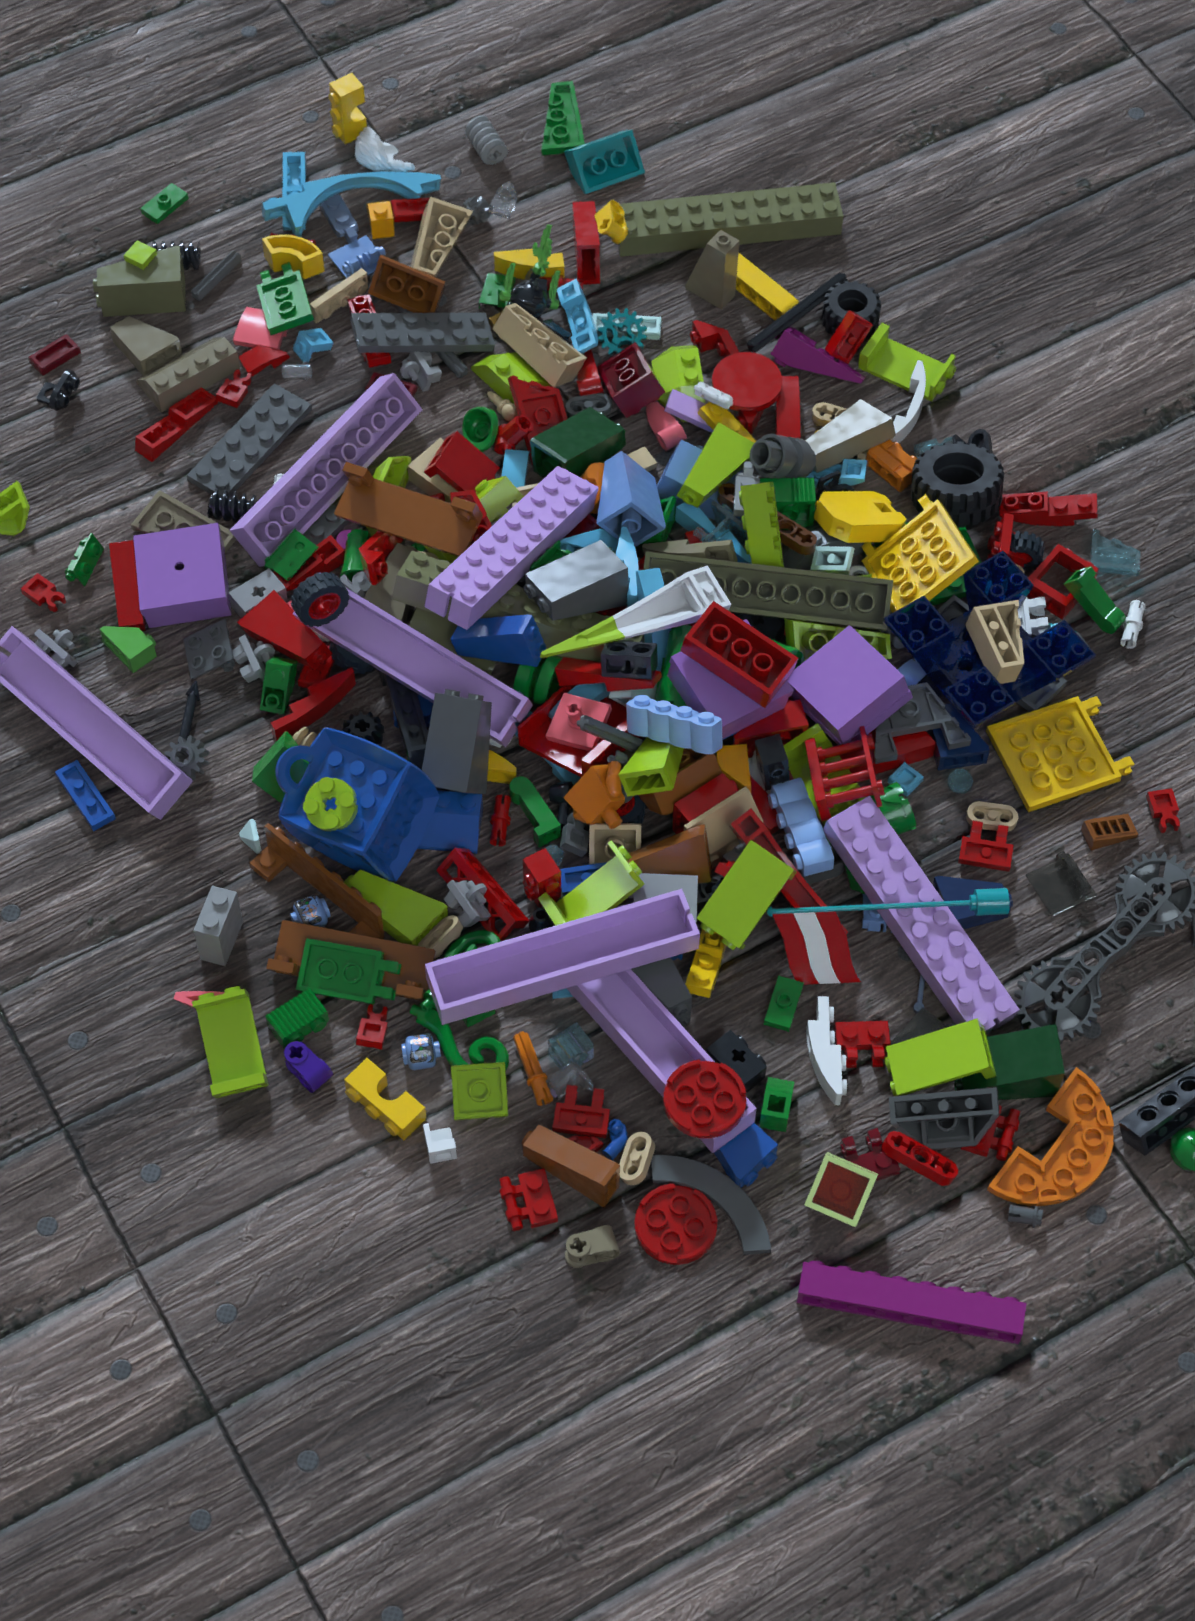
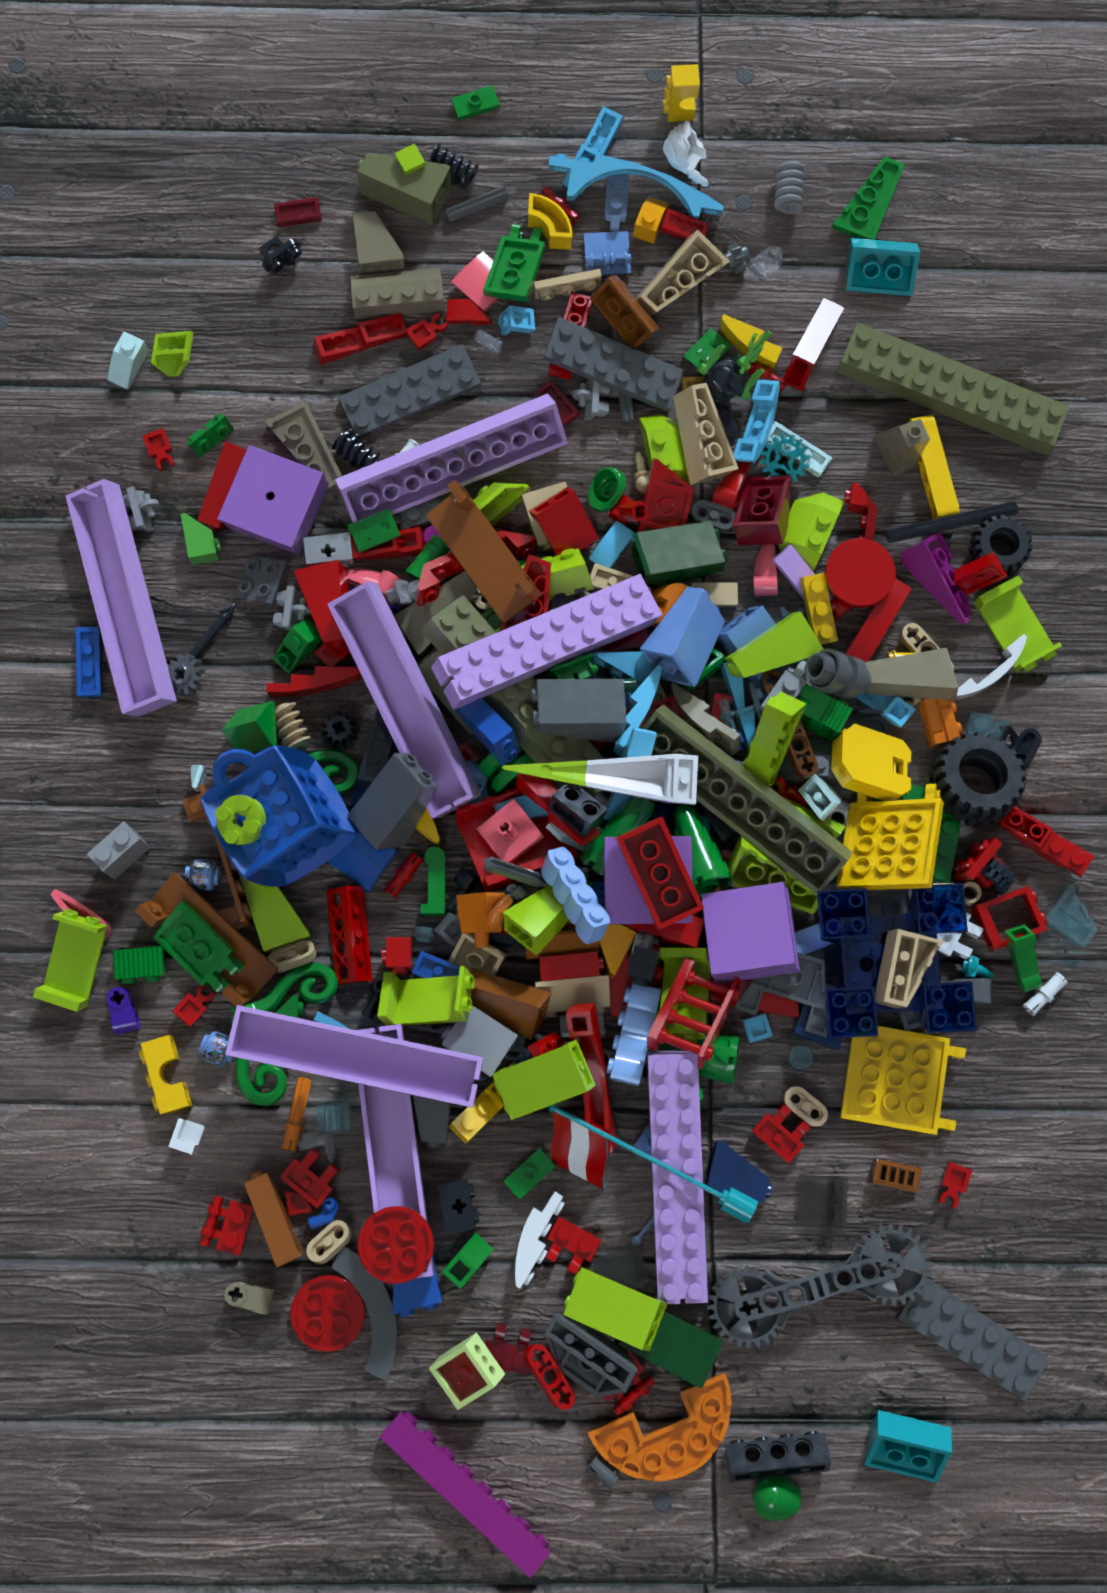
camera: 25 degrees right, 20 degrees up
black wheel [291,572,350,627] -> none
light grey hips [444,880,491,927] -> none
lime plate [451,1062,508,1121] -> none
yellow piece [595,200,628,244] -> none
white axle [694,382,734,409] -> none

